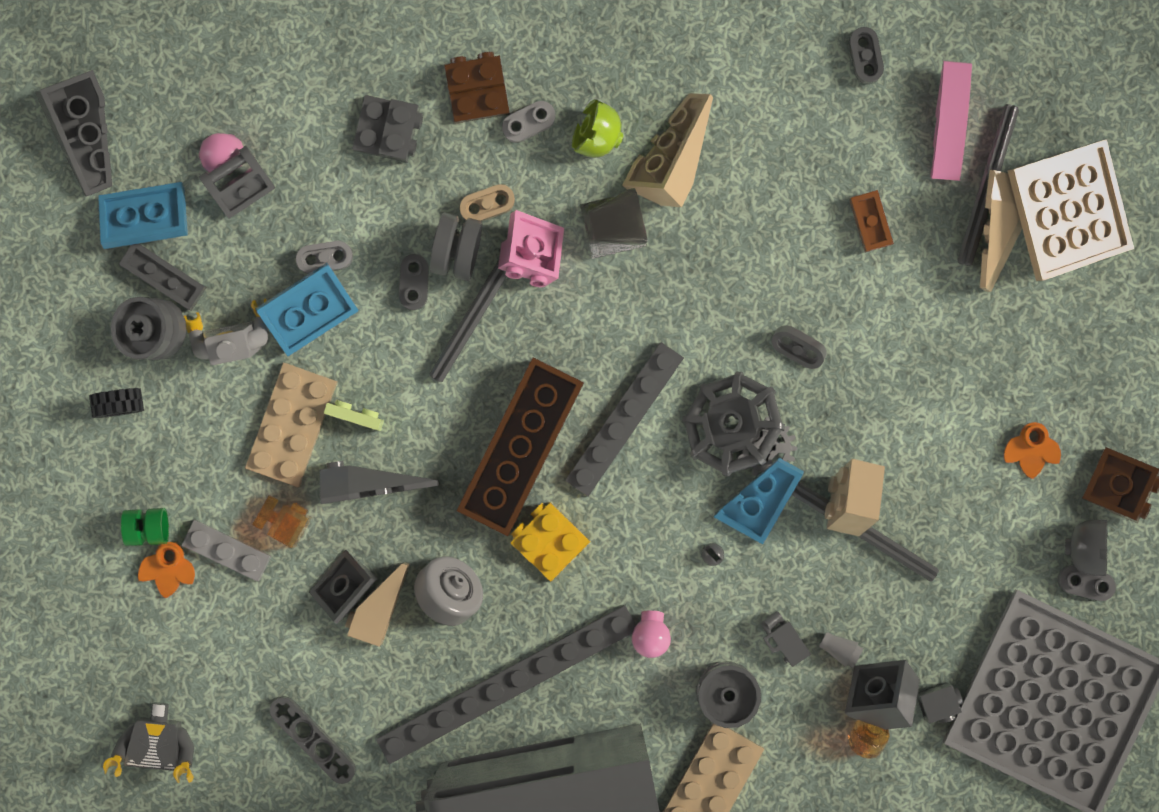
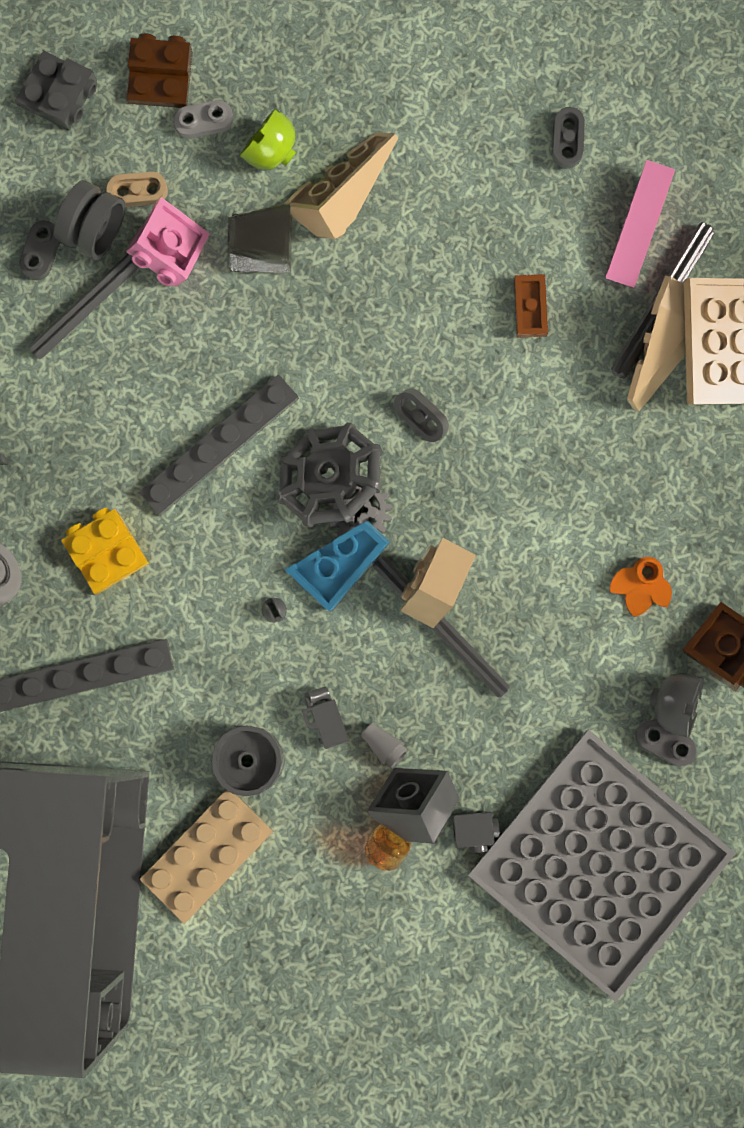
camera: 15 degrees right, 5 degrees down
reddish brown brick [457,357,584,536] -> none
bright pink piece [632,610,671,658] -> none

